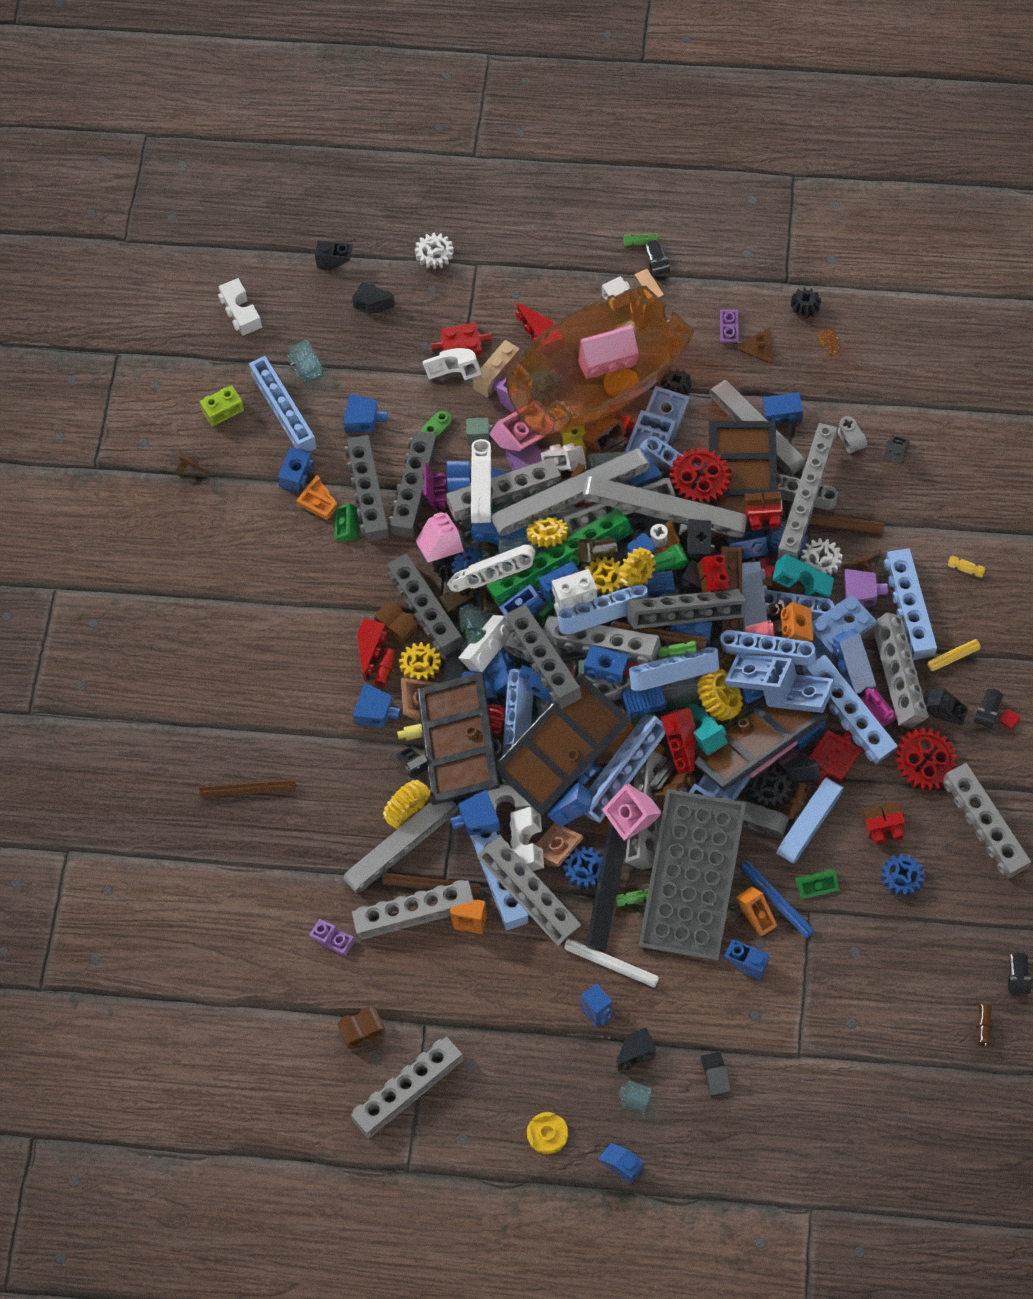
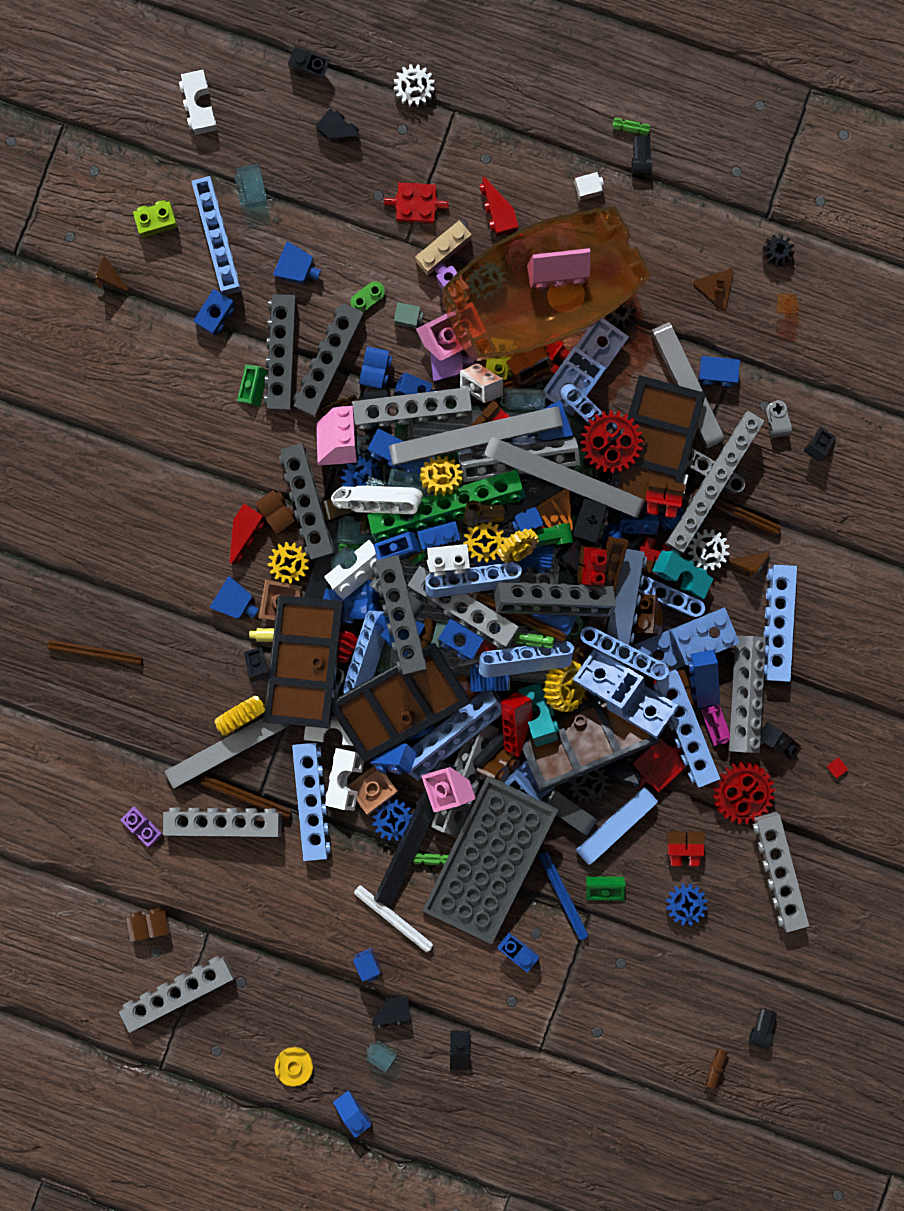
camera: 10 degrees right, 25 degrees up
orange wing [296,475,338,520] -> none
red pin [374,648,396,687] -> none
magenta hinge [422,462,448,512] -> none
white arch [423,348,482,380] -> none
blue torso [450,790,500,836] -> none
orange tile [450,900,487,935] -> none
white piece [471,439,491,523] -> none
light grey brick [477,836,581,946] -> none
light nougat sticker [635,269,664,300] -> none
white bush [650,524,668,548] -> none
medium lavender slope [720,310,739,343] -> none
orange slope [736,887,778,936] -> none
coral cone [746,621,774,636] -> none
orange brick [781,602,813,642] -> none
reddish brown pin [786,783,811,824] -> none
medium lavender torso [844,569,888,607] -> none
yellow axle [927,639,981,671] -> none
yellow axle [948,556,985,578] -> none
black piece [973,688,1004,729] -> none

